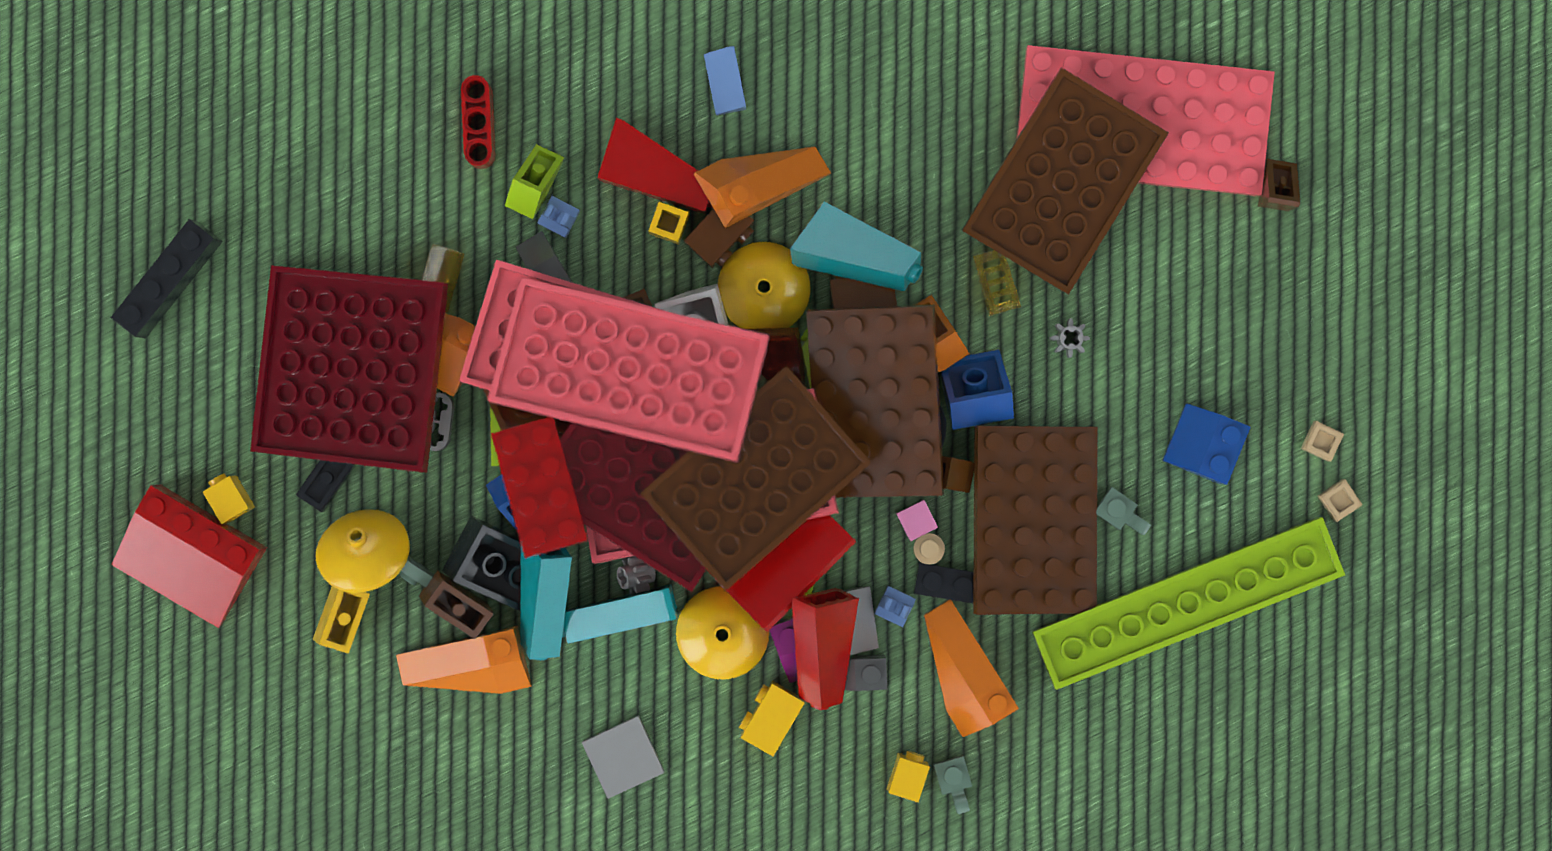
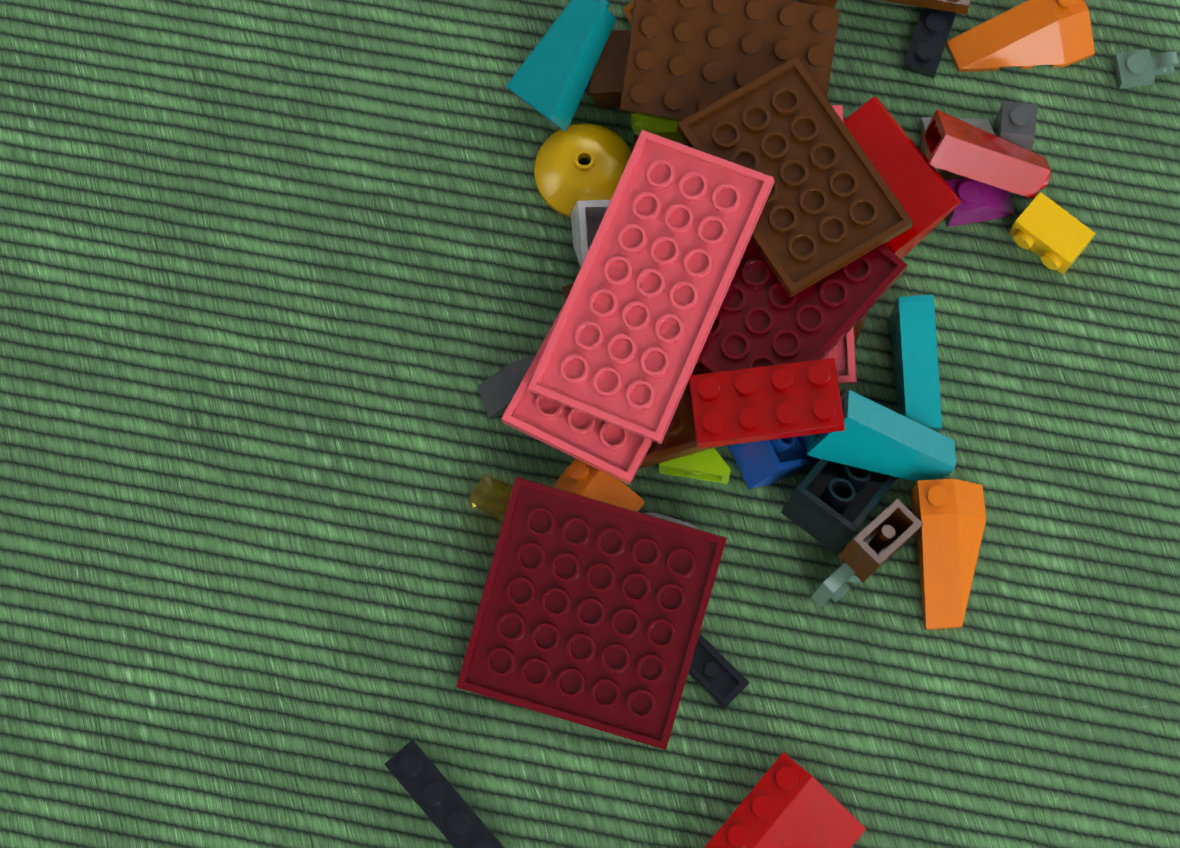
camera: 80 degrees left, 15 degrees down
yellow brick [203,473,255,524] -> none
yellow brick [313,586,370,654] -> none
yellow dish [316,509,410,593] -> none
red beam [461,75,496,169] -> none
lime slope [505,144,564,219] -> none
medium blue tile [537,196,580,238] -> none
light grey tile [582,715,665,799] -> none
red slope [597,118,714,214] -> none
light grey gear [617,556,655,594] -> none
yellow brick [648,202,690,245] -> none
yellow dish [676,586,769,680] -> none
reddish brown brick [684,209,754,268] -> none
orange wedge [694,146,831,228] -> none
medium blue slope [704,46,746,116] -> none
medium blue tile [874,585,916,627] -> none
yellow brick [887,751,930,803] -> none
bright pink tile [896,499,938,542] -> none
tan plate [913,533,945,564] -> none

